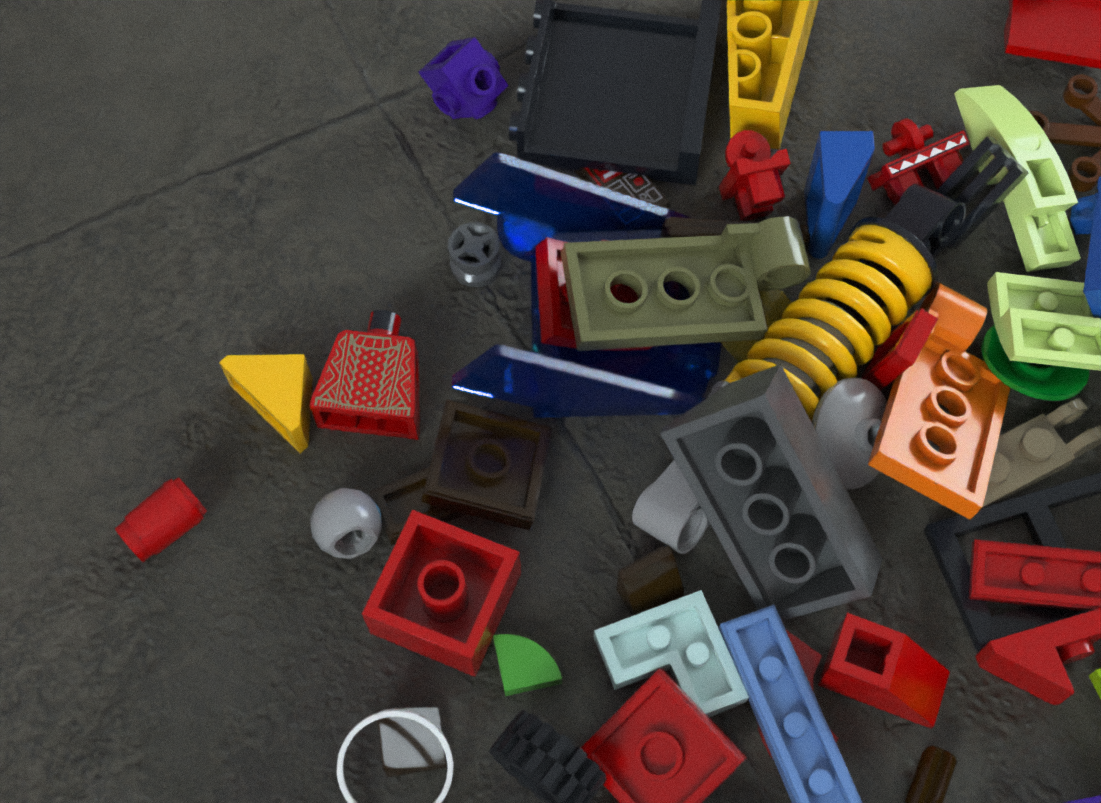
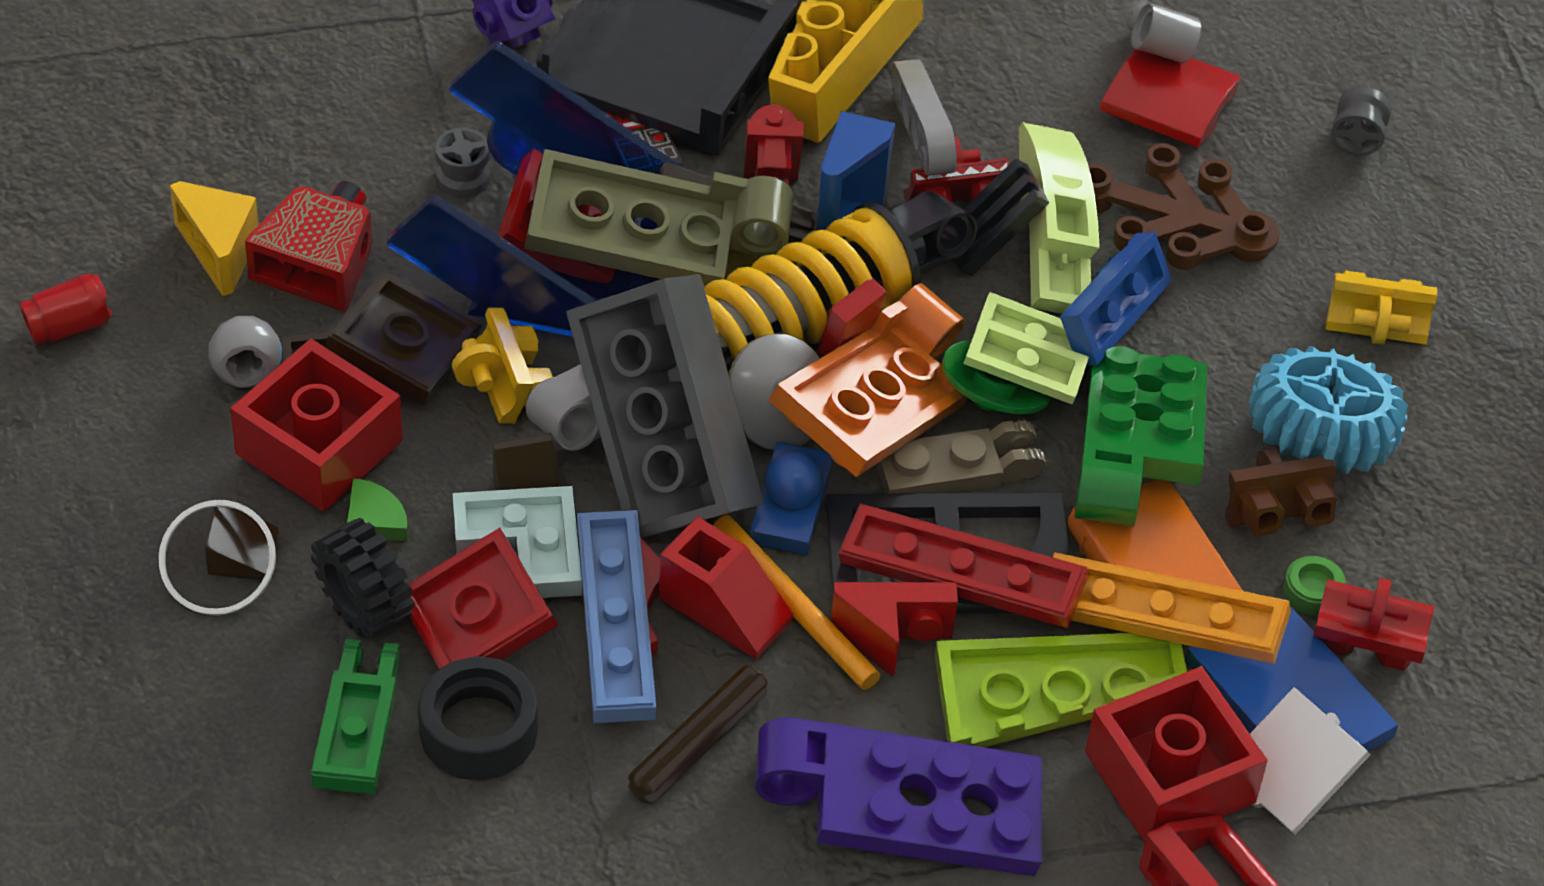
camera: 10 degrees right, 15 degrees down
none -> yellow hips [452,308,553,424]
none -> light orange bar [713,515,880,691]
none -> blue tile [750,441,833,556]
none -> light grey beam [892,59,957,176]

